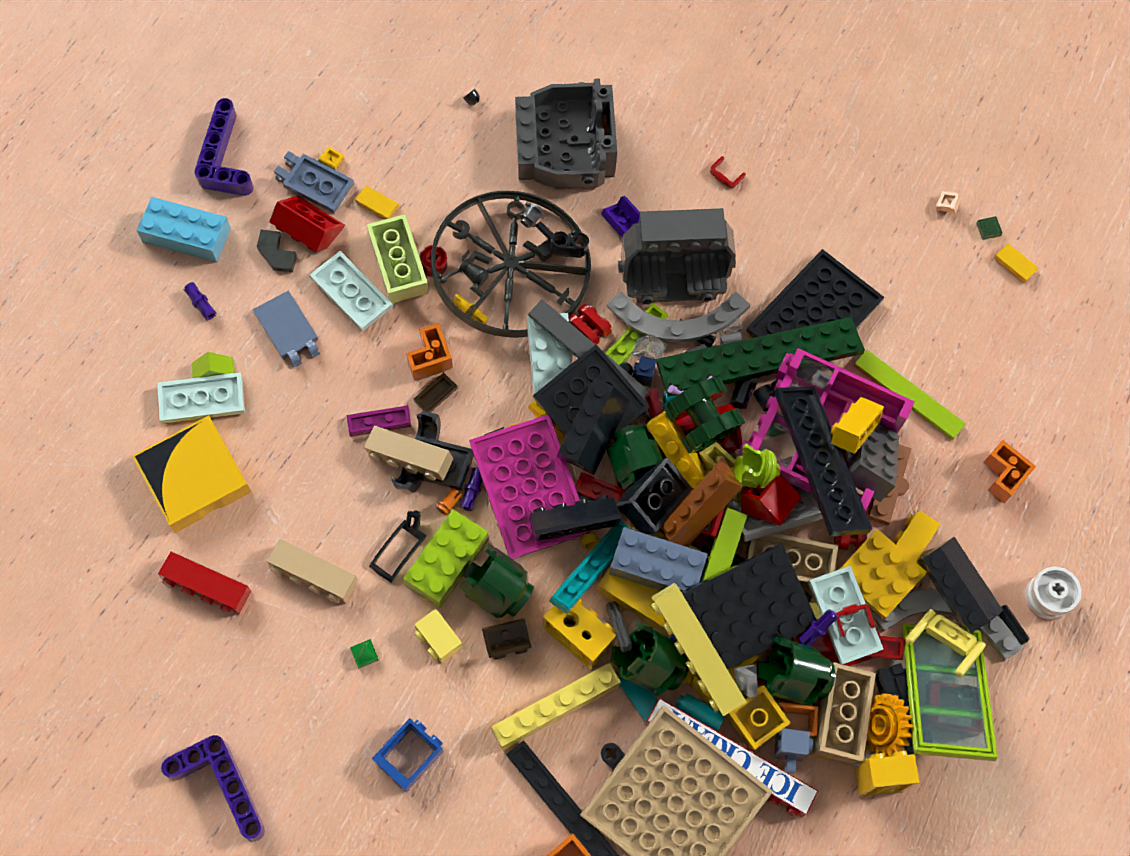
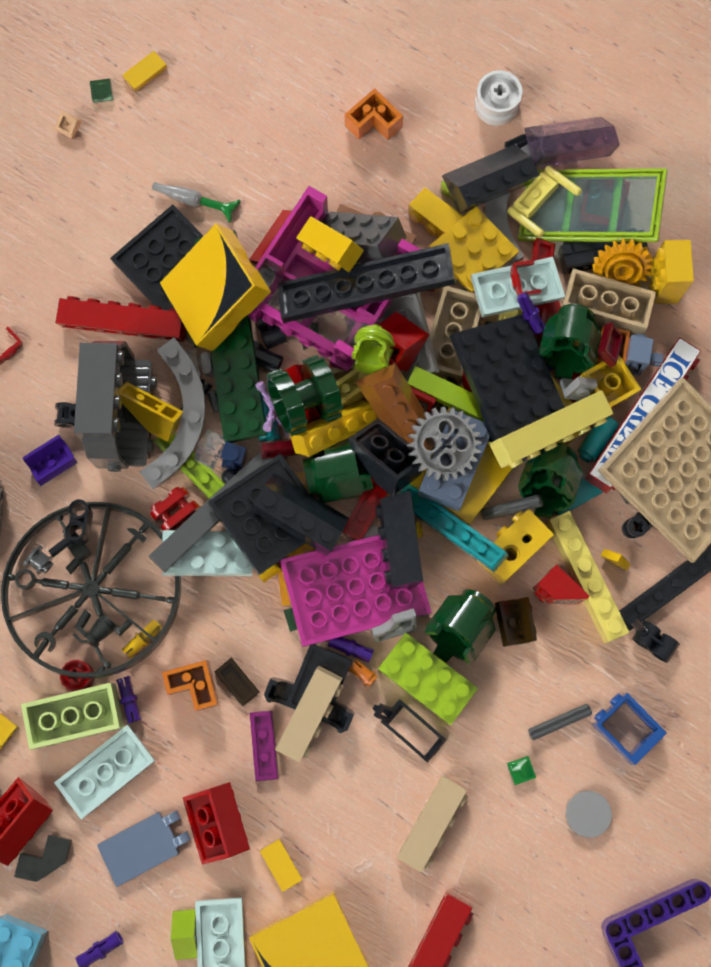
camera: 80 degrees left, 10 degrees up
light yellow brick [414,609,463,663] -> none
lime tile [854,350,966,440] -> none
none -> red brick [55,296,186,342]
none -> dark purple pin [116,676,142,724]
none -> yellow slope [118,382,183,442]
none -> light grey piece [152,182,241,223]
none -> yellow tile [160,223,271,351]
none -> red slope [182,782,250,865]
none -> yellow tile [260,838,303,892]
none -> light grey tile [372,608,417,643]
none -> light grey gear [407,407,482,481]
none -> clear purple slope [524,117,620,167]
none -> dark grey axle [528,704,592,740]
none -> red slope [532,564,590,604]
none -> light grey tile [565,791,612,838]
none -> dark red tile [597,322,623,368]
none -> yellow tile [600,549,631,571]
none -> black beam [628,615,680,663]

